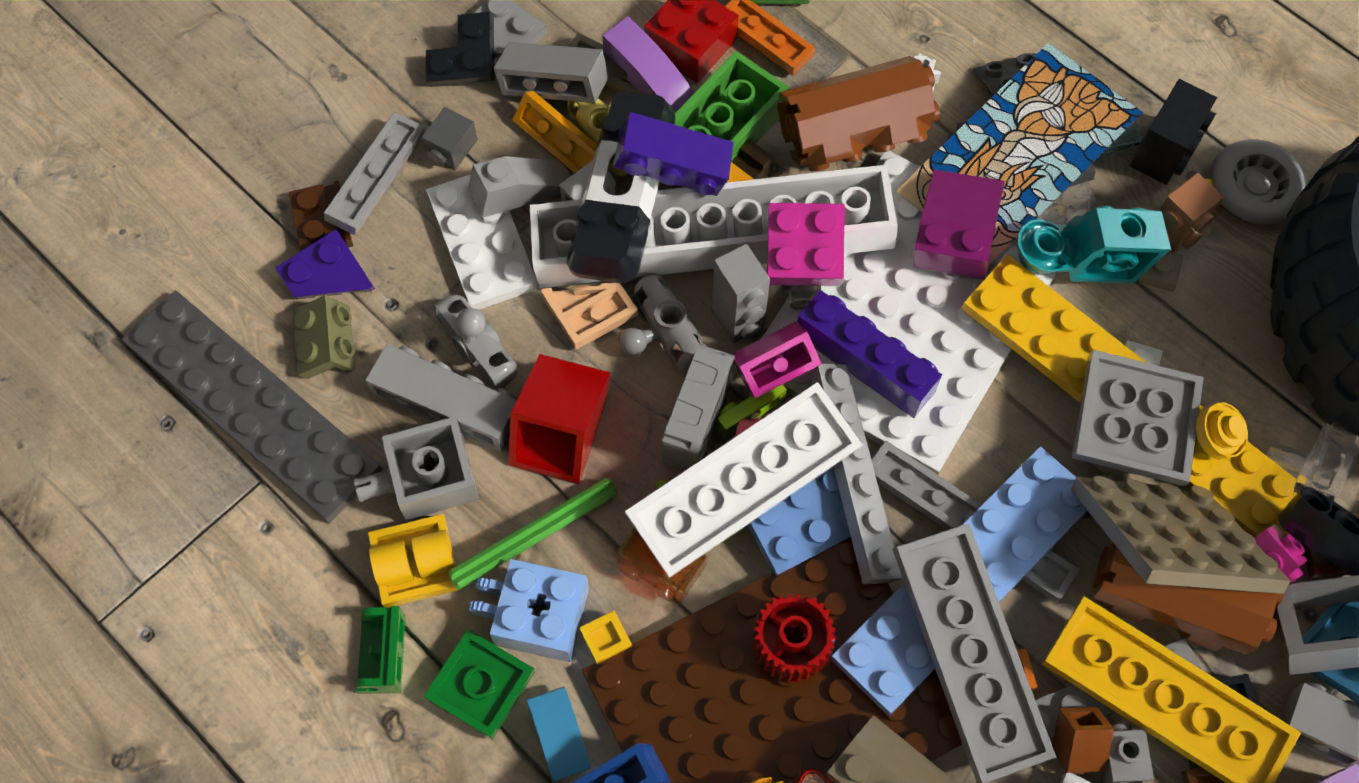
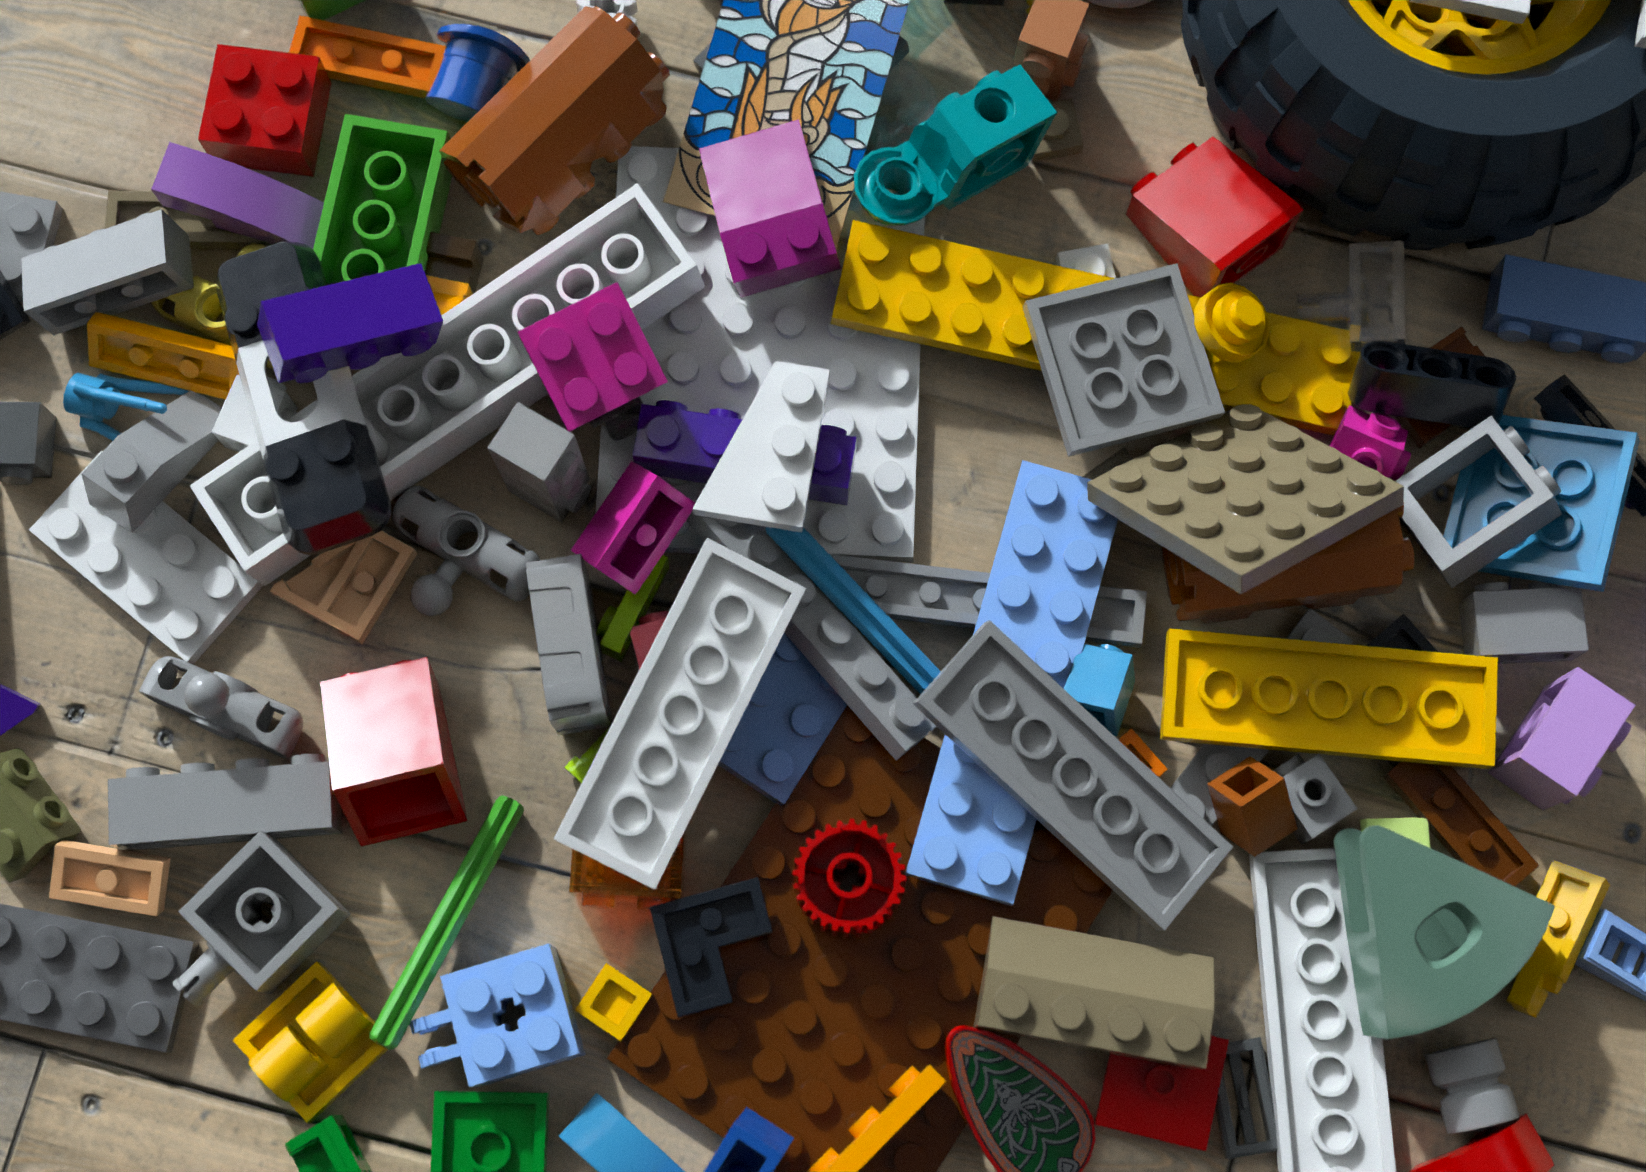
camera: 30 degrees left, 10 degrees up
none -> light nougat plate [49,840,171,916]
none -> dark azure plant [63,373,189,441]
none -> blue piece [425,24,530,123]
none -> black plate [650,877,773,1018]
none -> white wing [692,361,830,533]
none -> dark azure axle [766,527,941,695]
none -> dark azure brick [1064,644,1135,736]
none -> slope [1126,136,1303,297]

